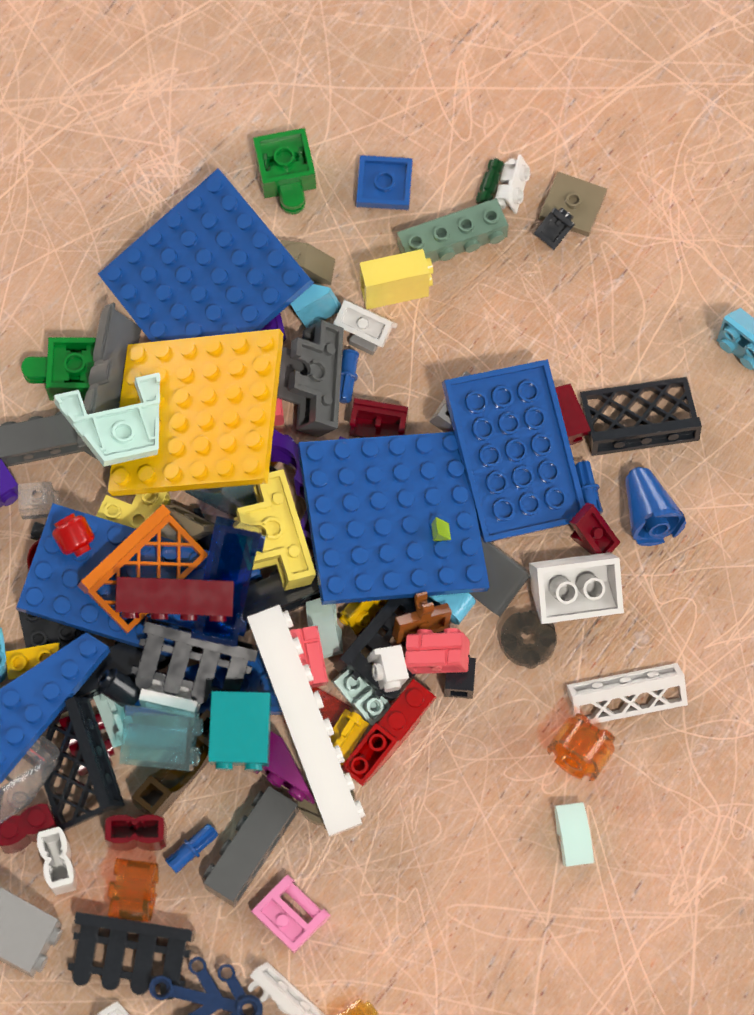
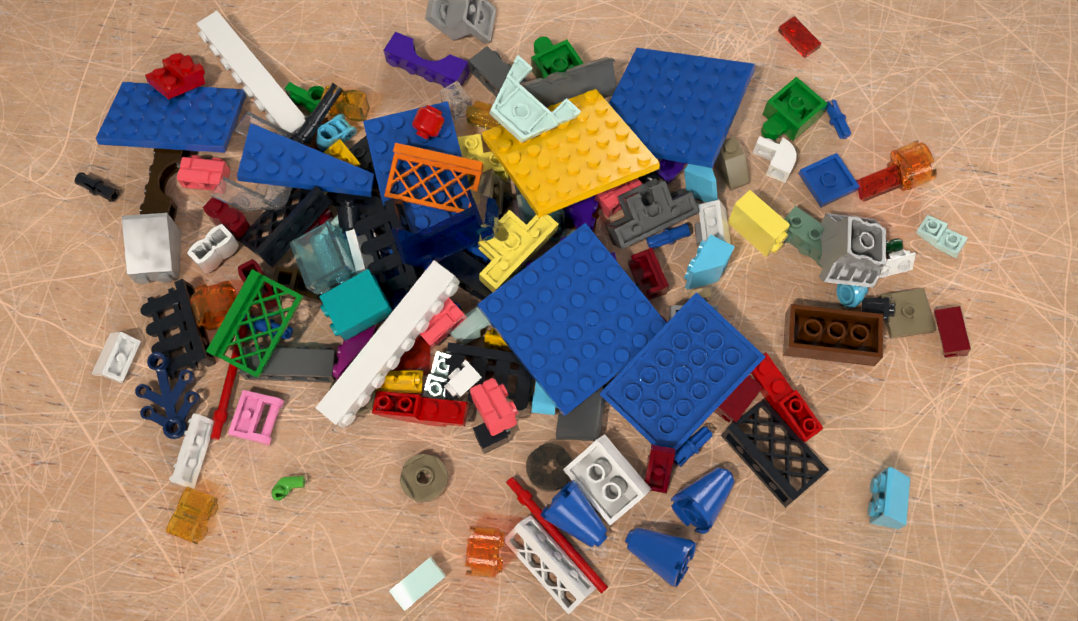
camera: 60 degrees right, 0 degrees up
dark red brick [115,576,234,622] -> none
dark orange plate [392,591,452,643] -> none
lime piece [431,517,451,541] -> none
none -> green fence [206,269,304,378]
none -> red bar [210,309,252,440]
none -> bright green arm [271,476,305,501]
none -> dark tan plate [400,454,448,503]
none -> clear yellow panel [466,101,501,130]
none -> red bar [506,477,608,594]
none -> blue cone [540,480,607,547]
none -> blue cone [625,527,697,587]
none -> medium azure slope [684,234,735,290]
none -> tan tile [688,288,712,301]
none -> red slope [751,352,824,442]
none -> white brick [753,136,796,183]
none -> clear red plate [778,16,822,58]
none -> reddish brown brick [783,304,883,366]
none -> light grey slope [819,213,886,288]
none -> blue axle [825,100,851,139]
none -> medium azure brick [836,284,868,309]
none -> clear red plate [856,164,904,202]
none -> clear orange brick [887,140,937,191]
none -> light aqua slope [916,215,968,258]
none -> dark red hinge [934,306,971,358]

